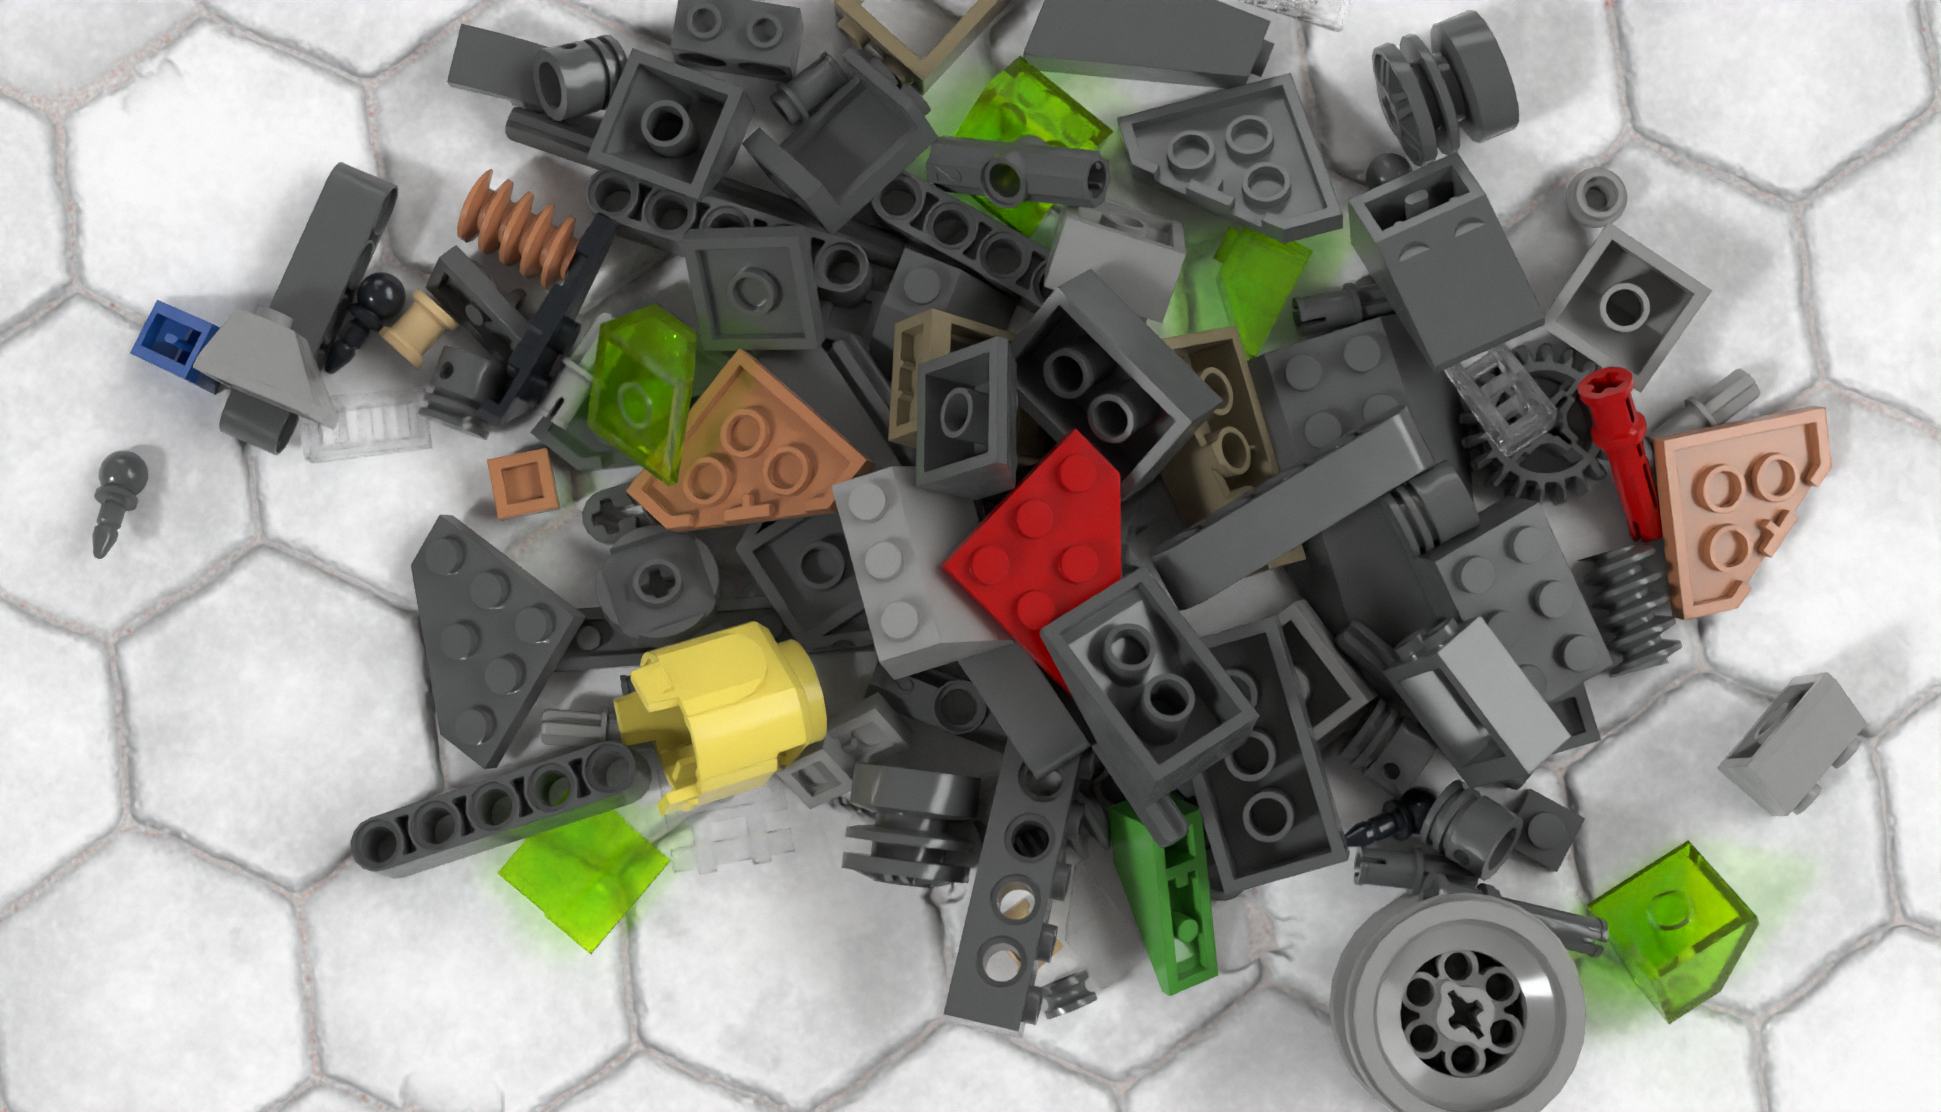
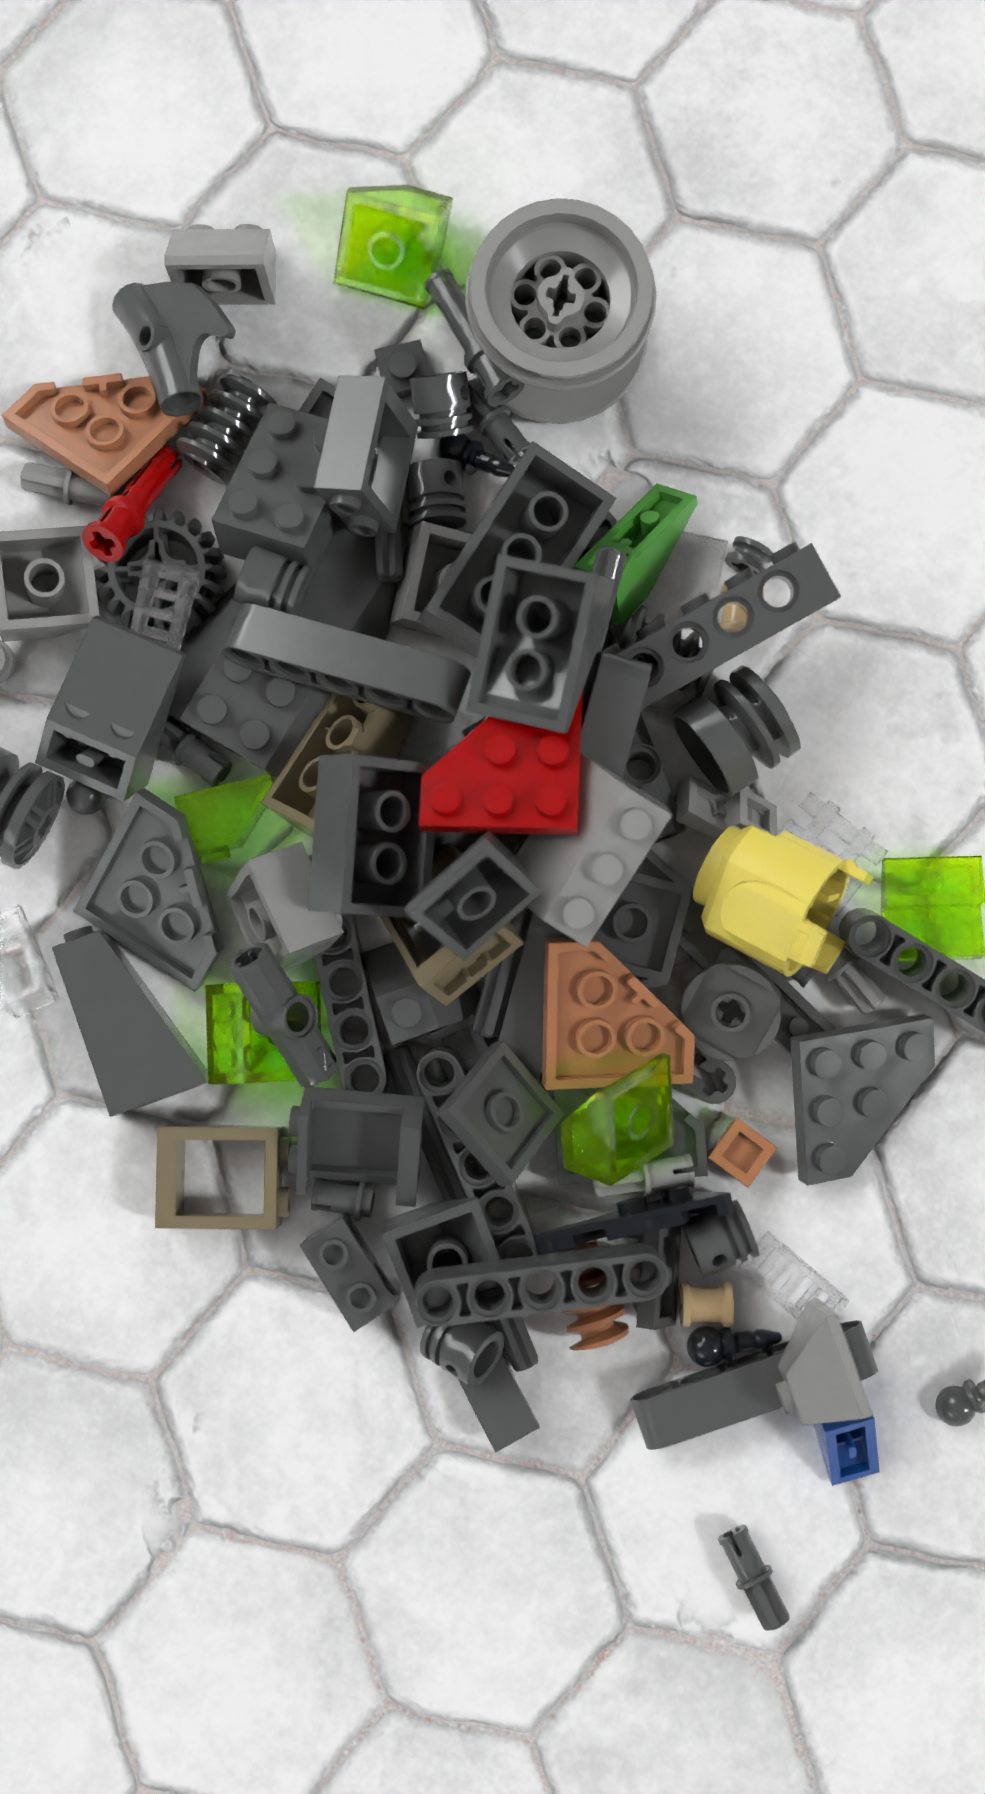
camera: 130 degrees left, 0 degrees up
none -> dark grey pin [112,282,236,417]
none -> dark grey beam [414,1243,669,1327]
none -> dark grey axle [718,1525,790,1631]

